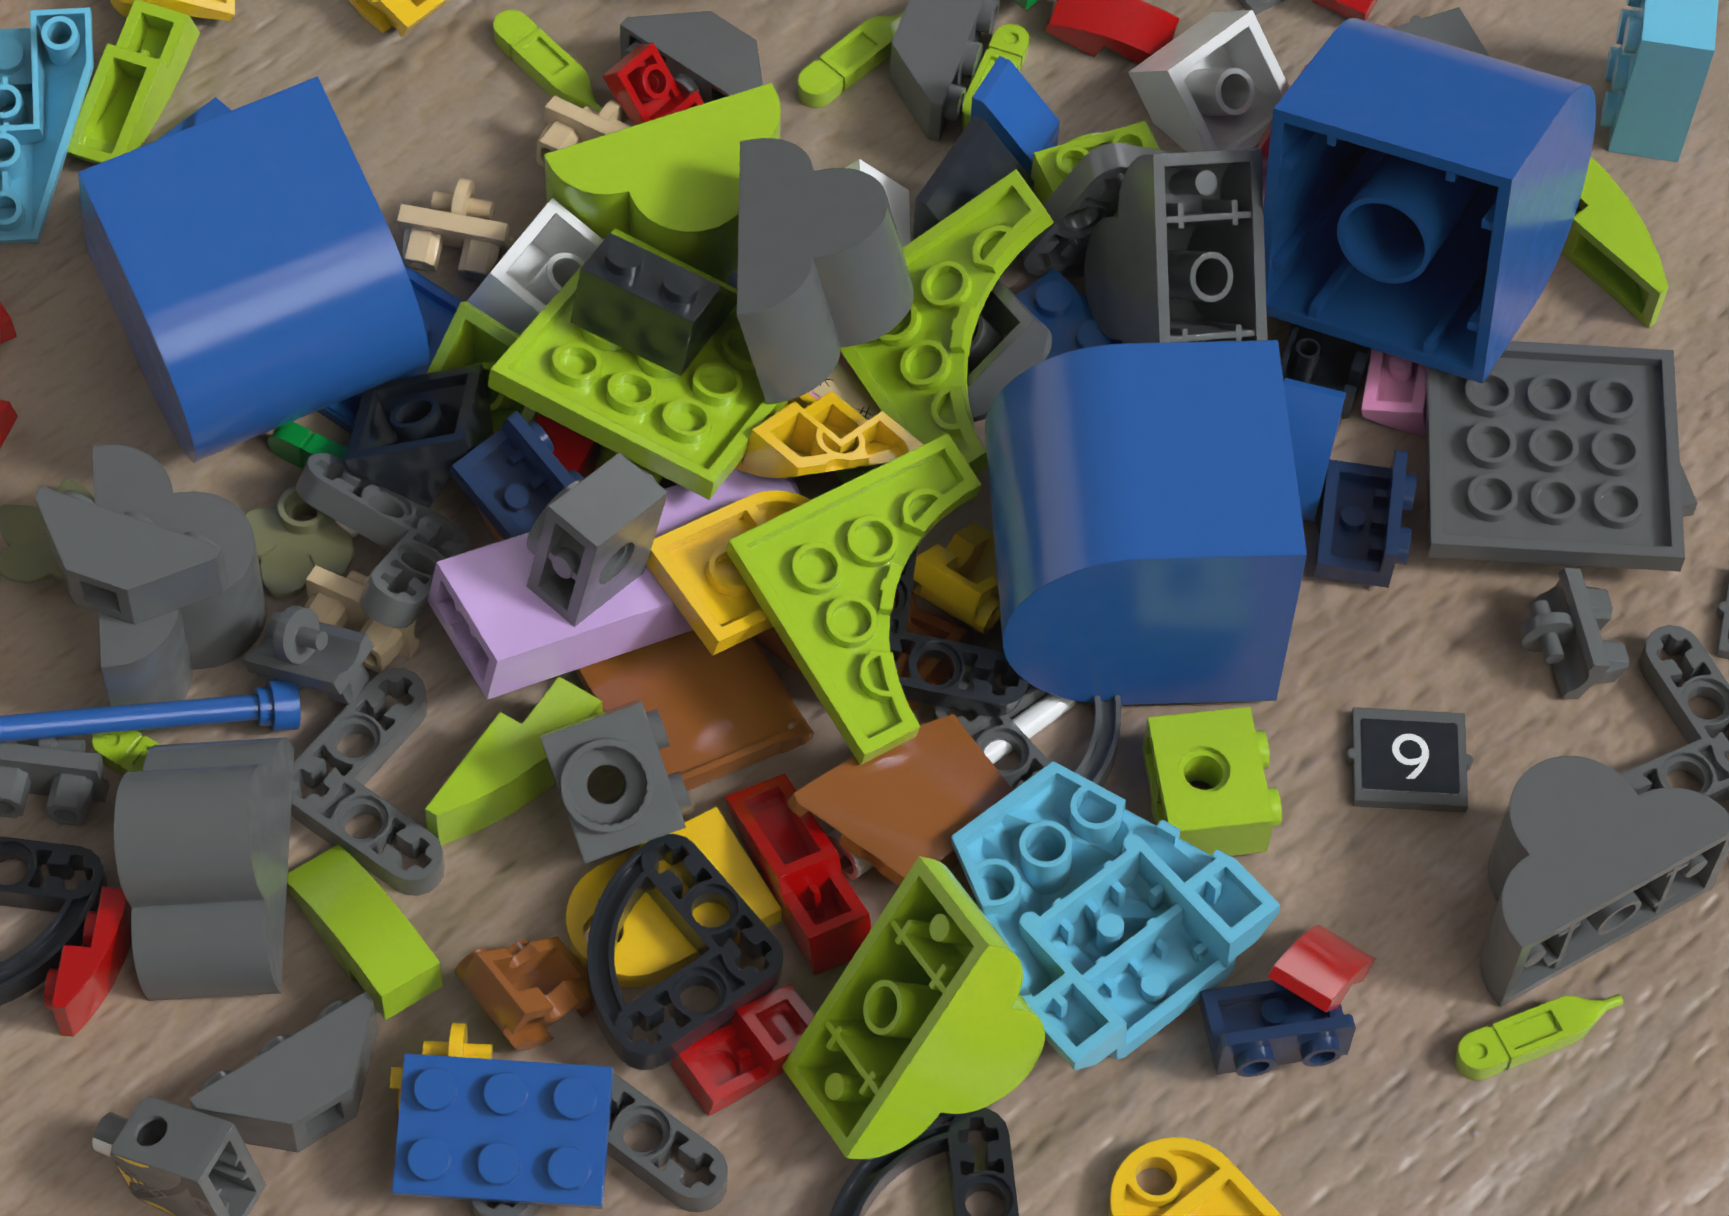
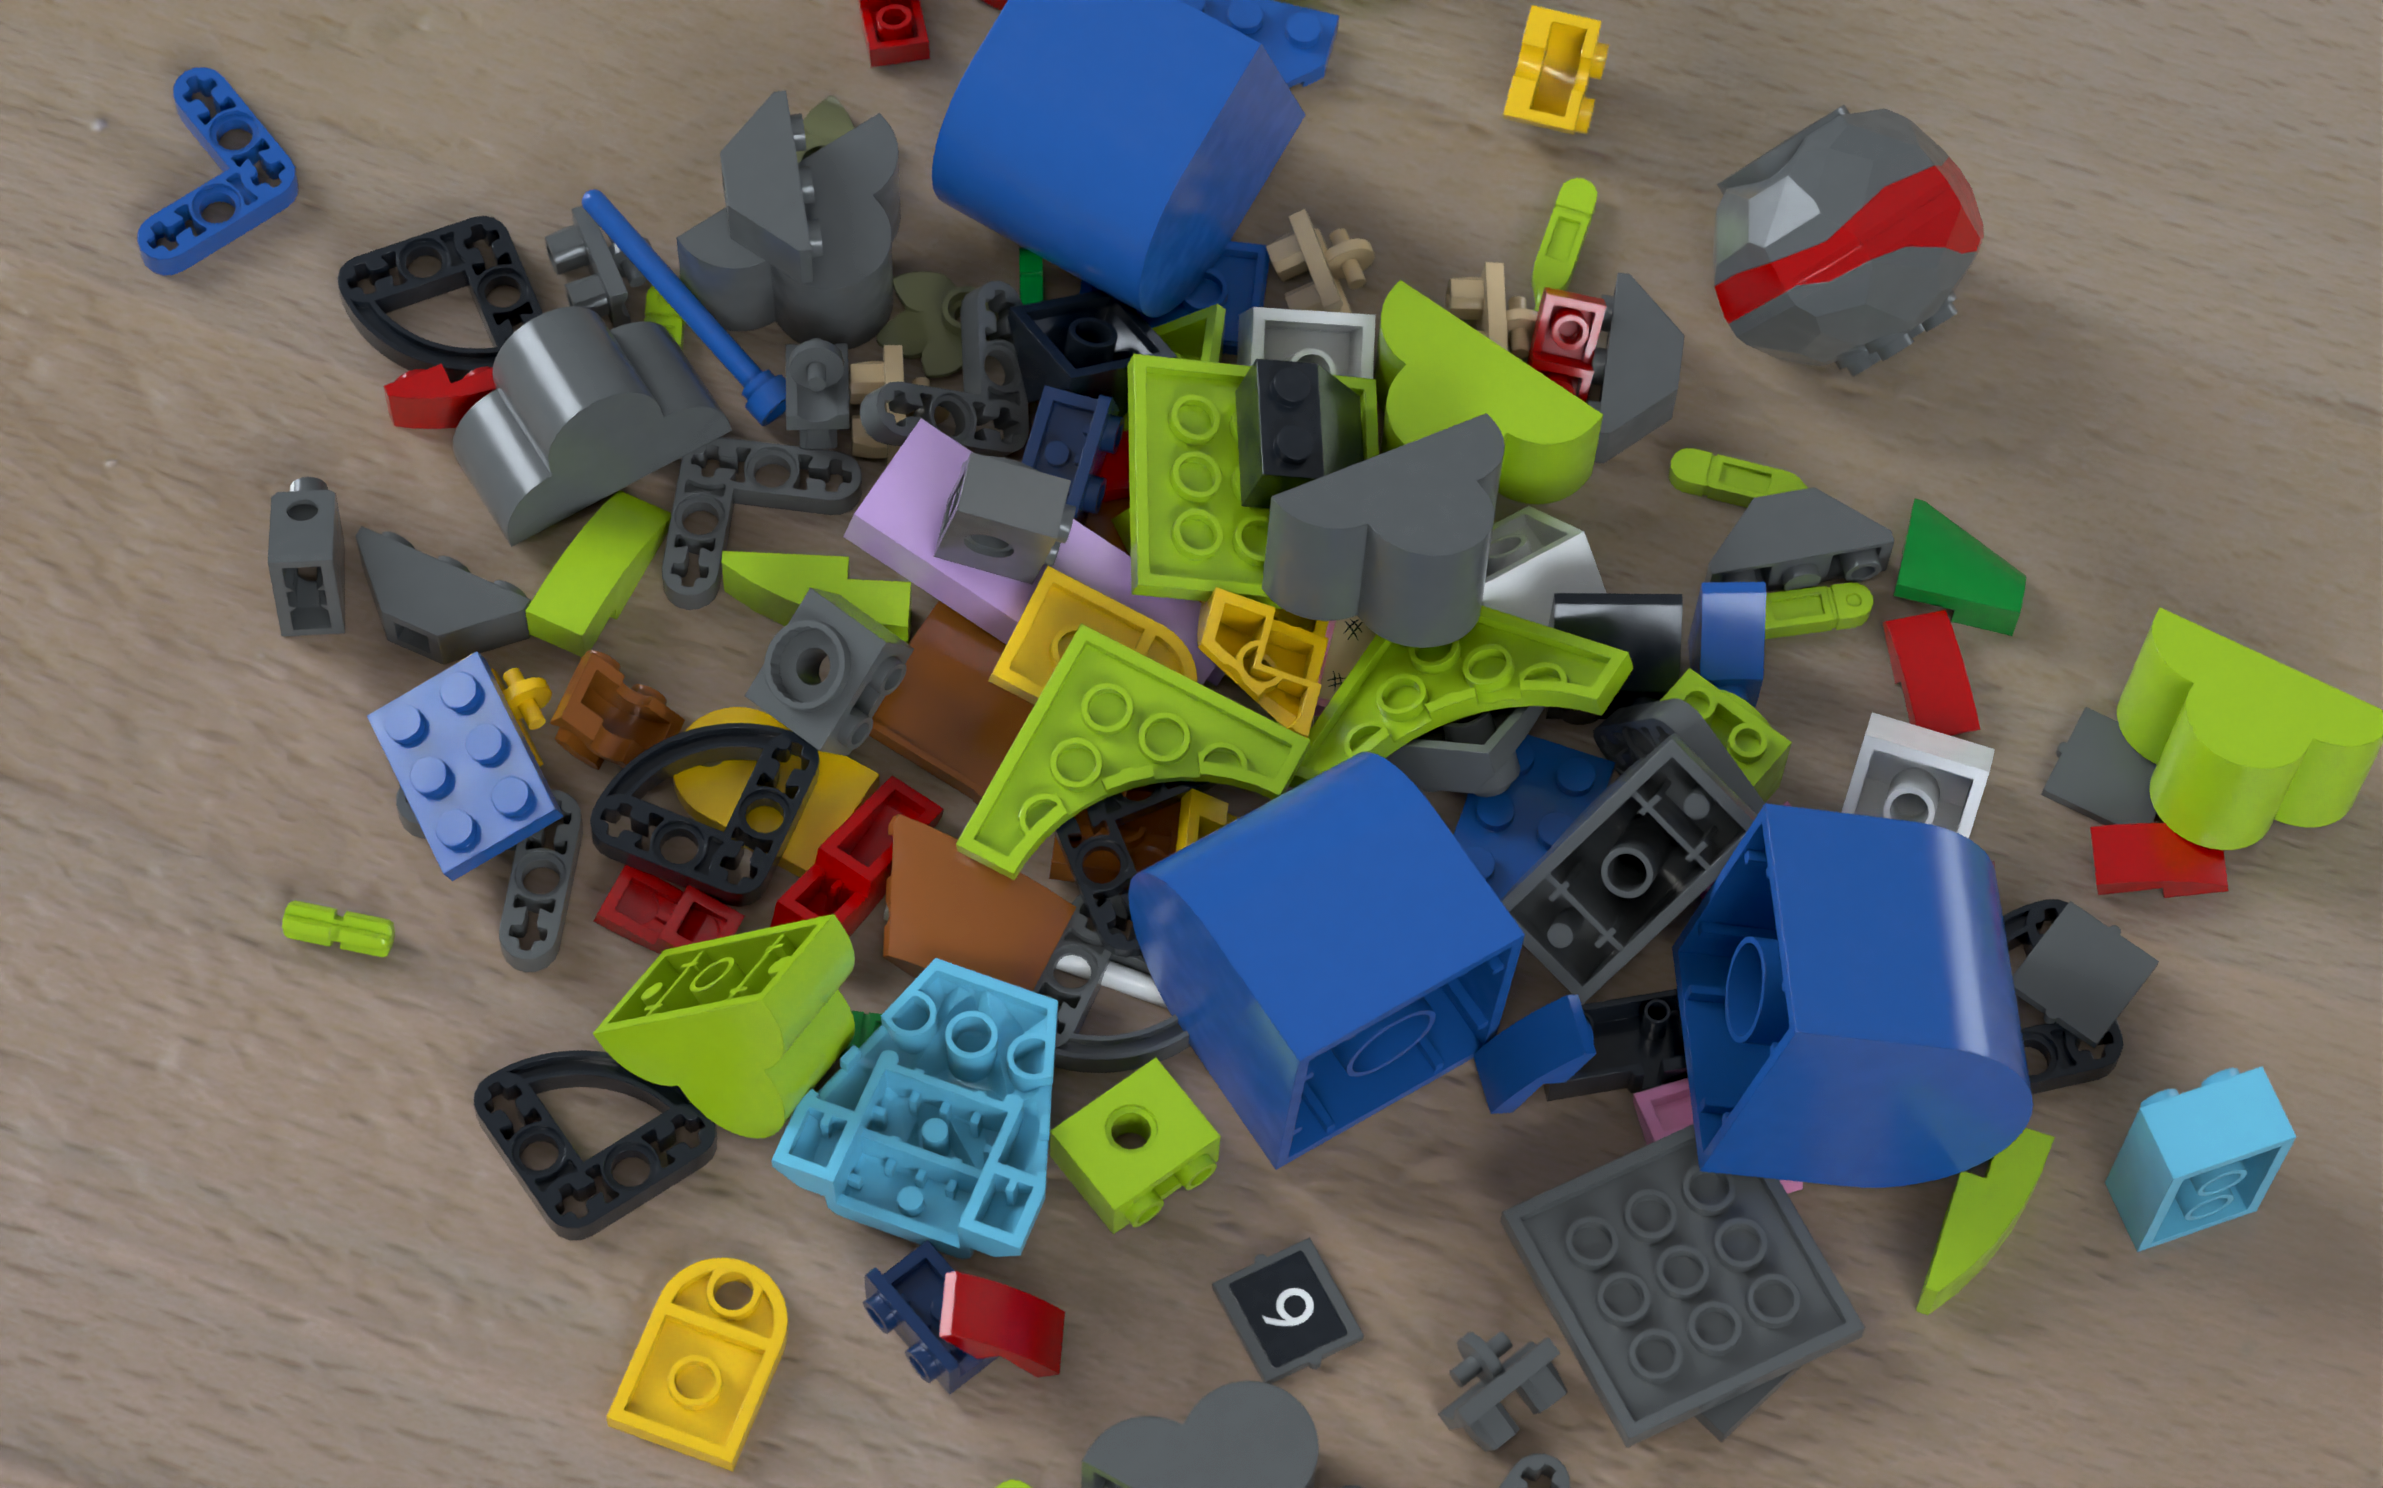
camera: 60 degrees right, 5 degrees up
dark blue bracket [1314,450,1417,588] -> none

